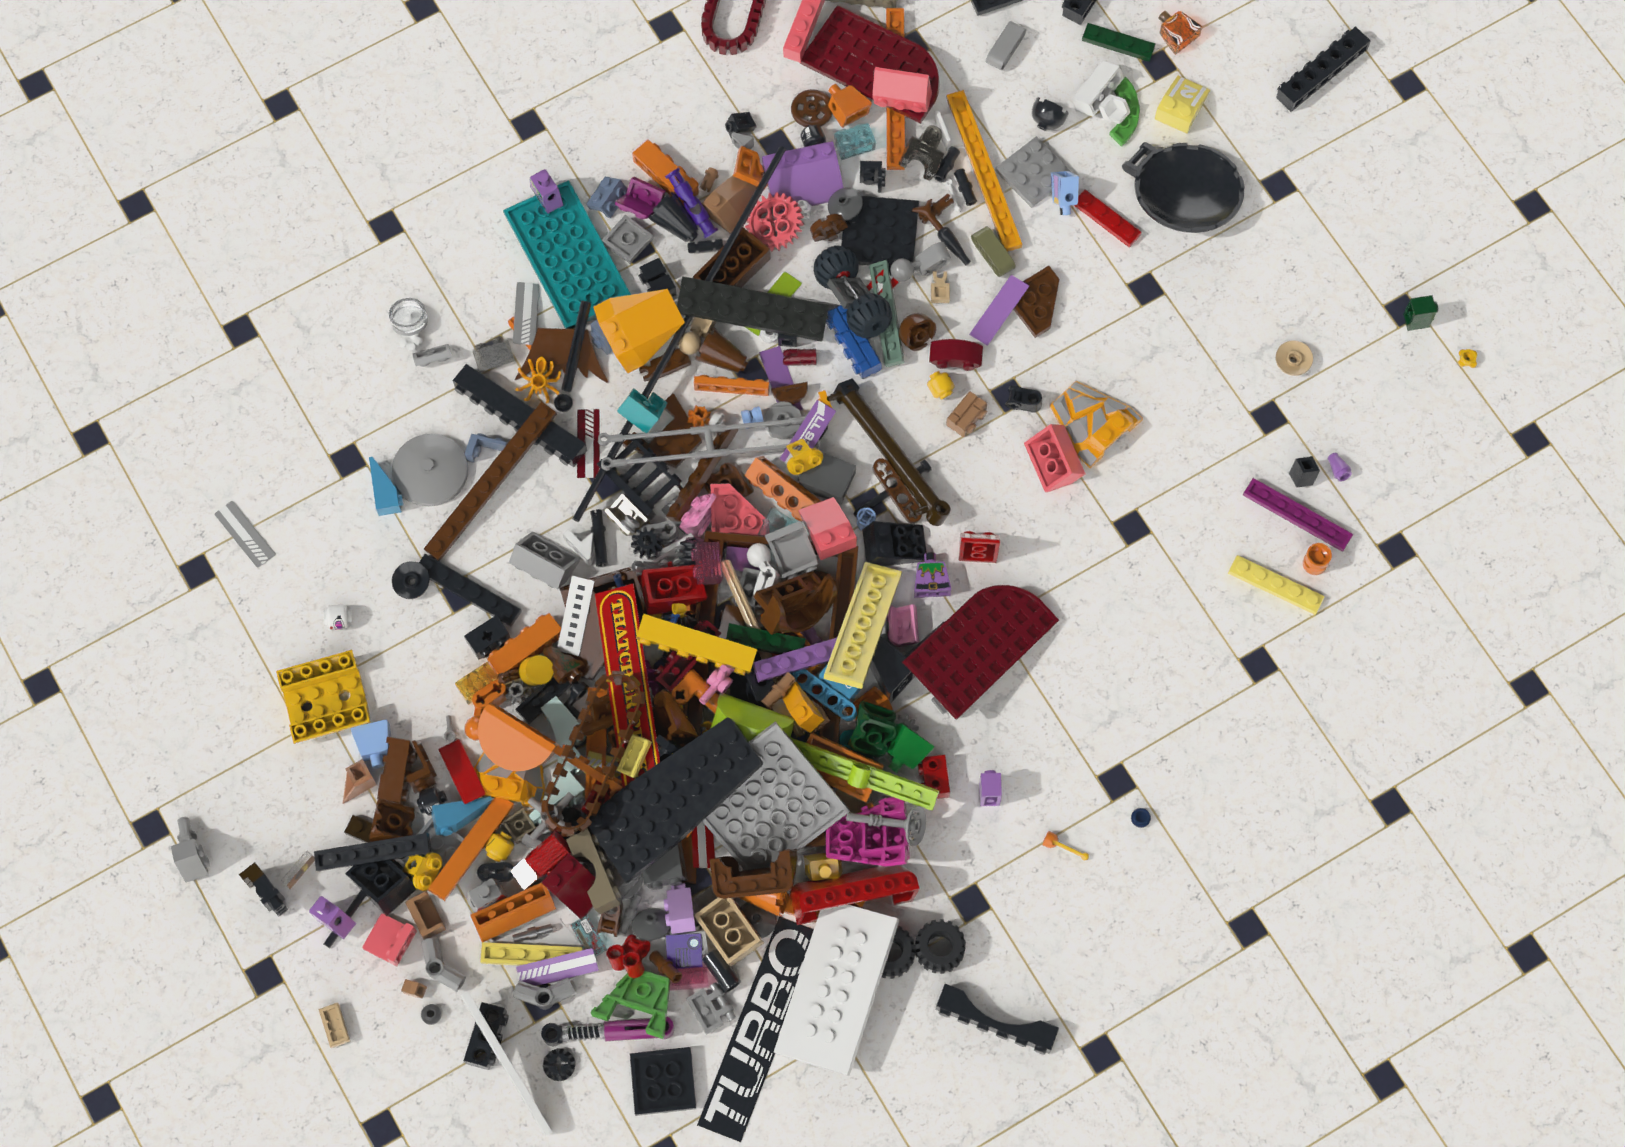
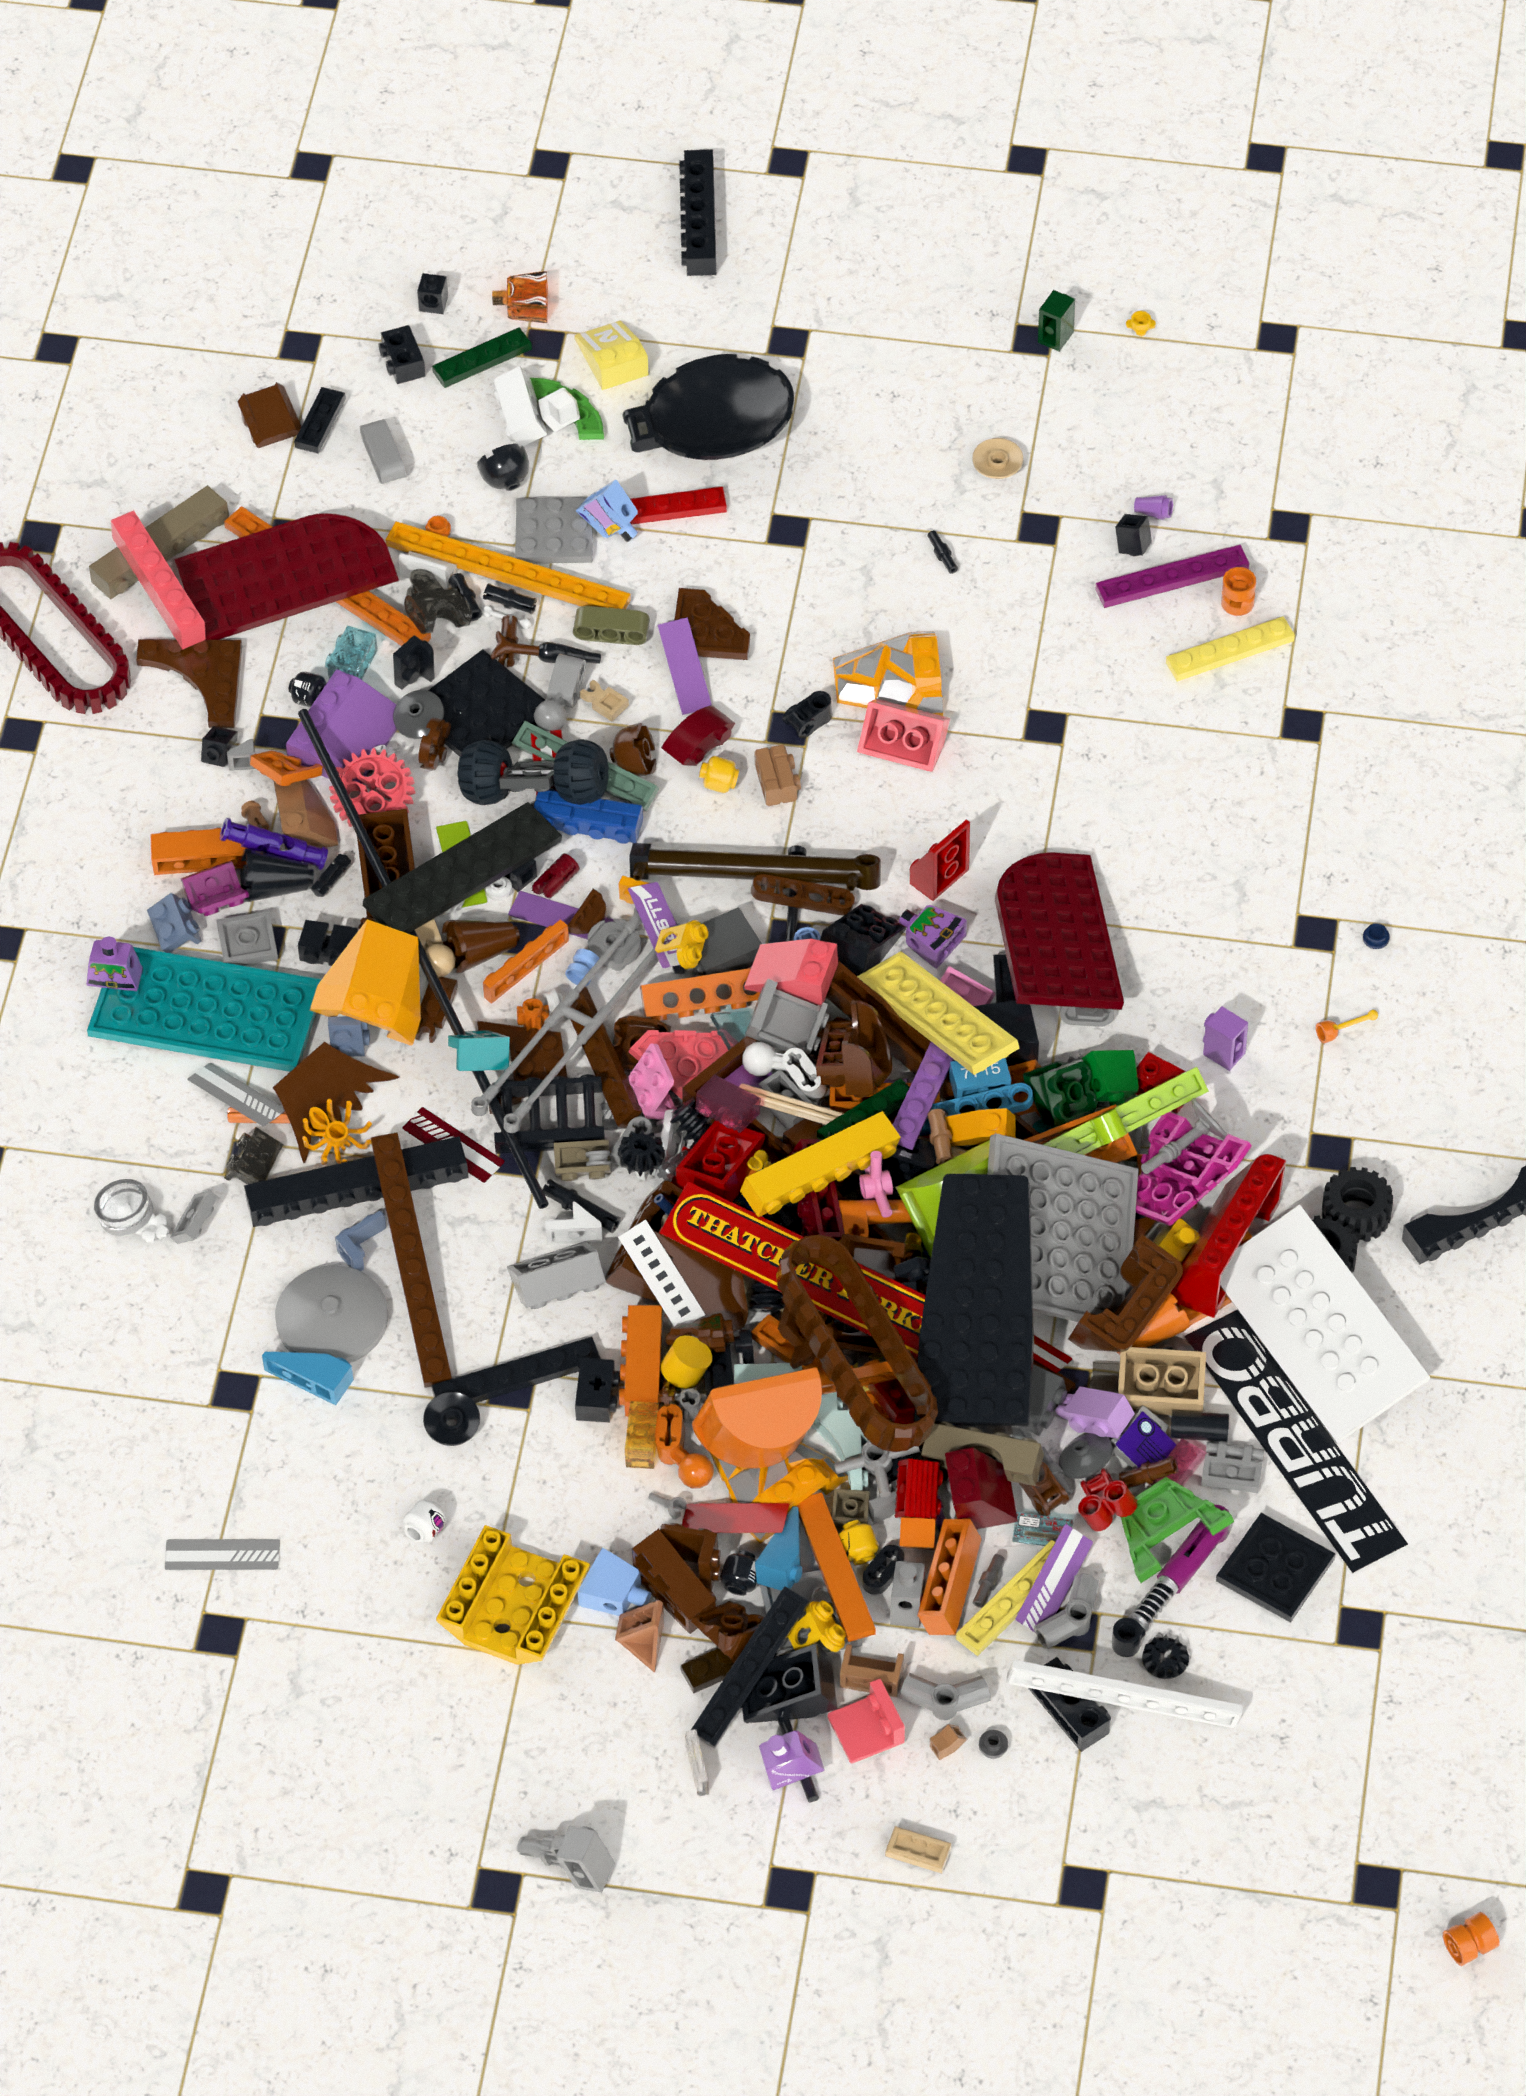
camera: 50 degrees left, 15 degrees down
black hips [238,862,288,917] -> none
black plate [554,394,573,412] -> none
black axle [561,301,591,392] -> none
light yellow plate [617,734,652,779] -> none
reddish brown plate [791,89,833,127] -> none
orange torso [828,84,872,128] -> none
coral slope [873,67,932,112] -> none
none -> reddish brown plate [136,639,242,728]
none -> orange plate [425,516,451,537]
none -> black bar [927,530,958,574]

